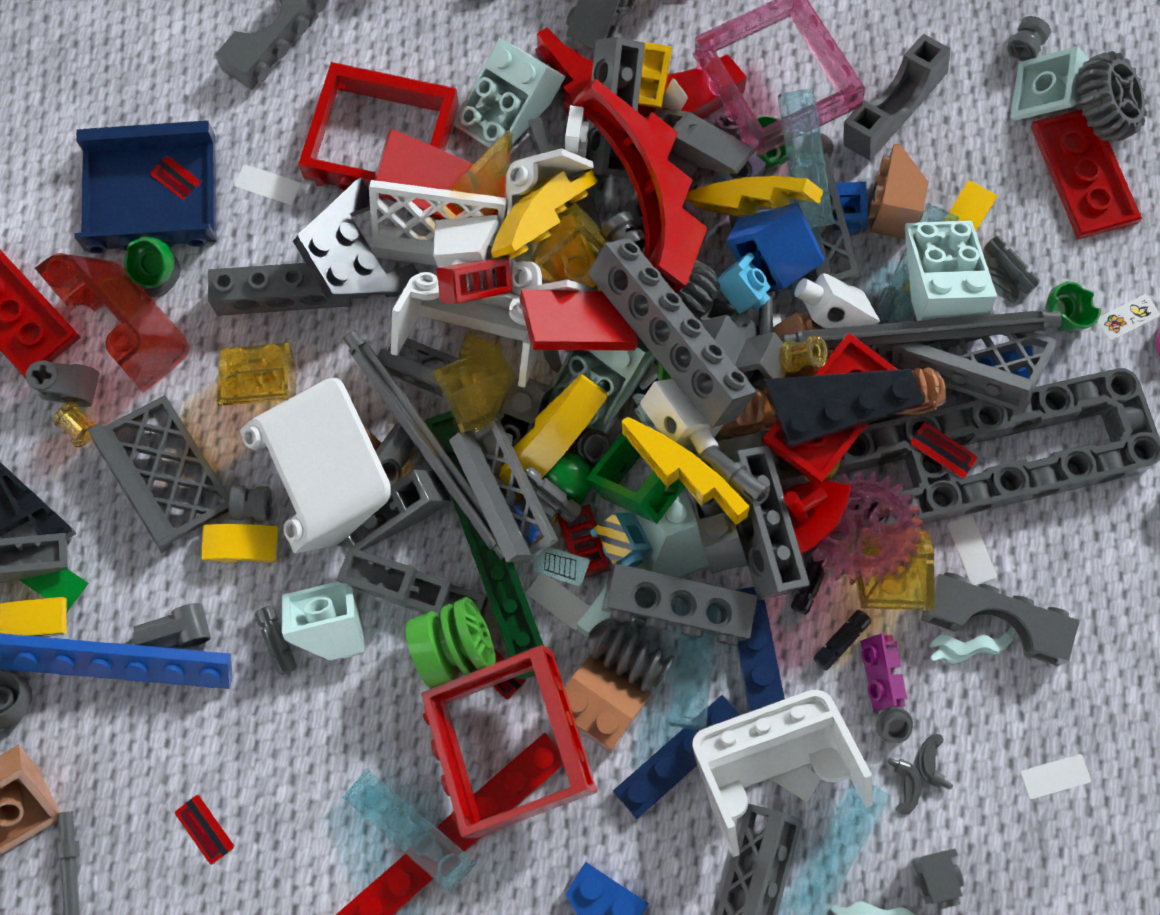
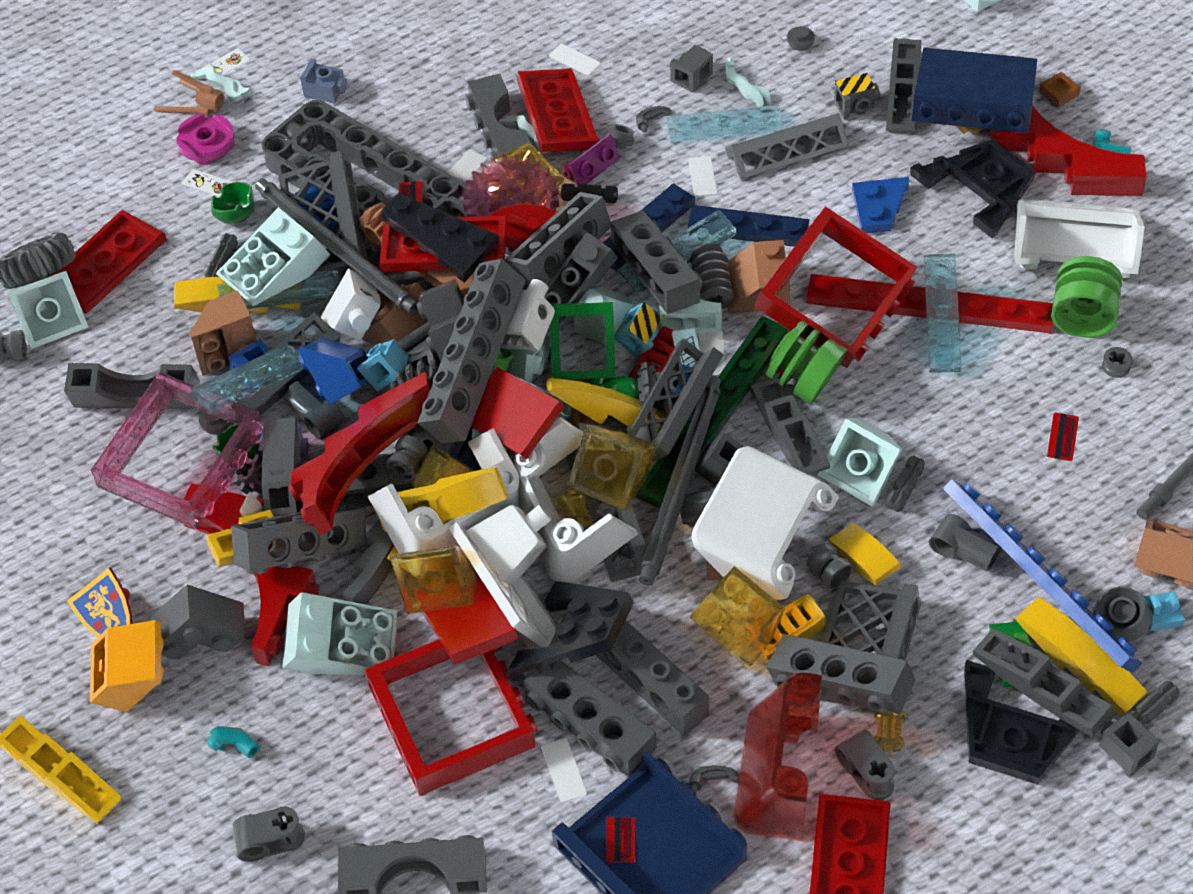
camera: 125 degrees left, 20 degrees down
green hair [124,237,175,288] -> none
red slope [437,257,512,305] -> none
white plate [565,105,589,158] -> none
yellow slope [622,417,750,525] -> none
yellow slope [685,176,823,217] -> none
white windscreen [693,690,873,857] -> none
dark grey pin [701,446,770,507] -> none
clear yellow bush [780,335,828,373] -> none
dark grey piece [919,734,953,790] -> none
none -> red plate [517,69,599,152]
none -> dark grey brick [524,660,657,777]
none -> yellow slope [749,594,826,660]
none -> dark grey brick [767,634,916,715]

